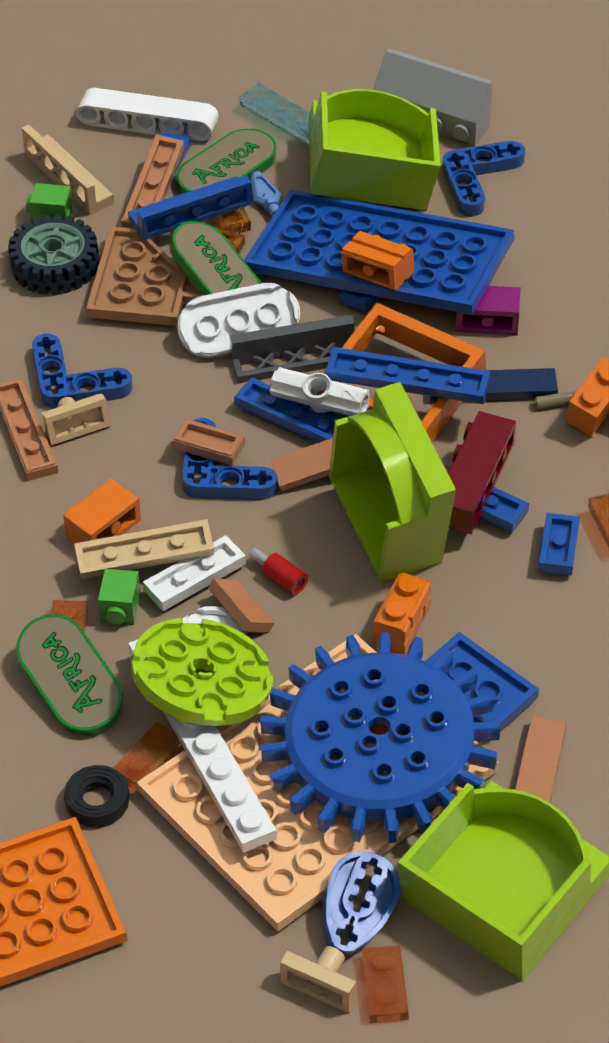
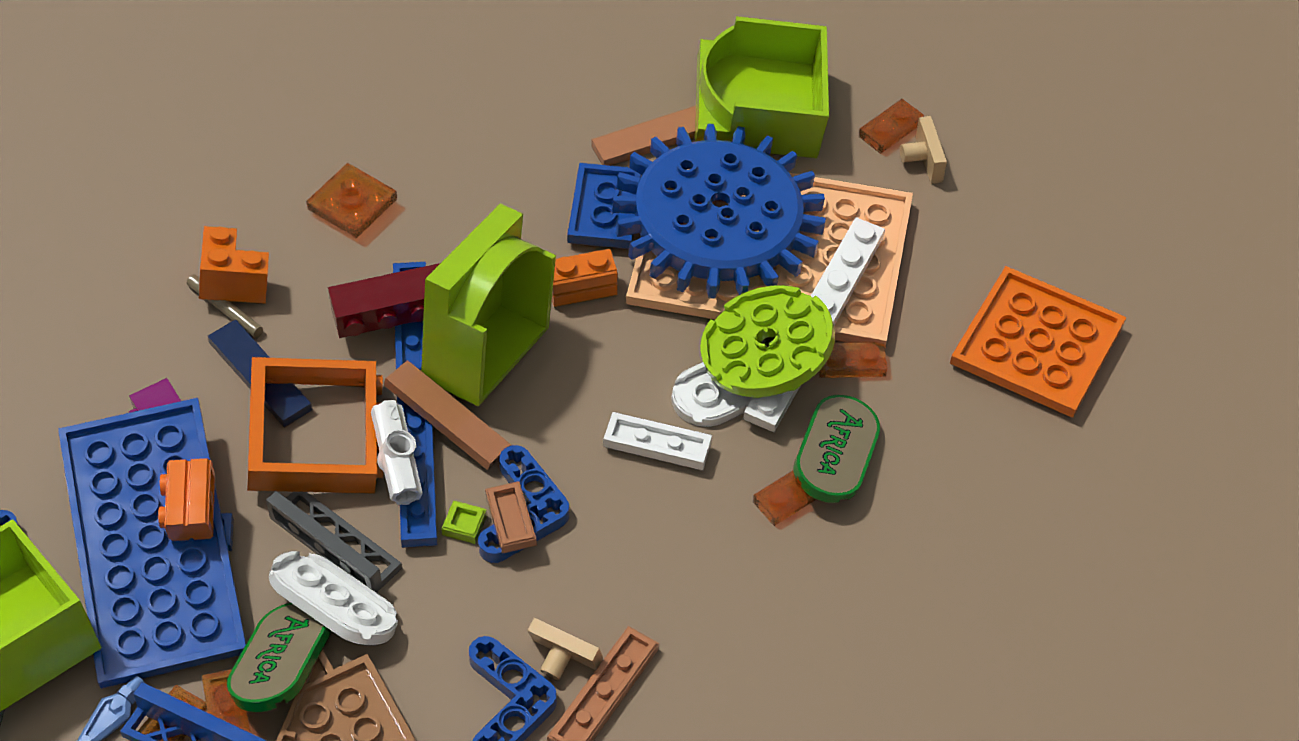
camera: 130 degrees left, 5 degrees up
orange brick [63,478,141,543] -> none
black tyre [64,765,130,827] -> none
tan fence [74,519,214,579] -> none
bright green brick [98,569,141,625] -> none
nougat tile [208,578,274,633] -> none
red piece [249,547,308,595] -> none
piece [322,851,400,957] -> none
blue plate [325,347,491,404] -> none
blue plate [538,513,580,576] -> none
none -> lime tile [441,500,487,544]

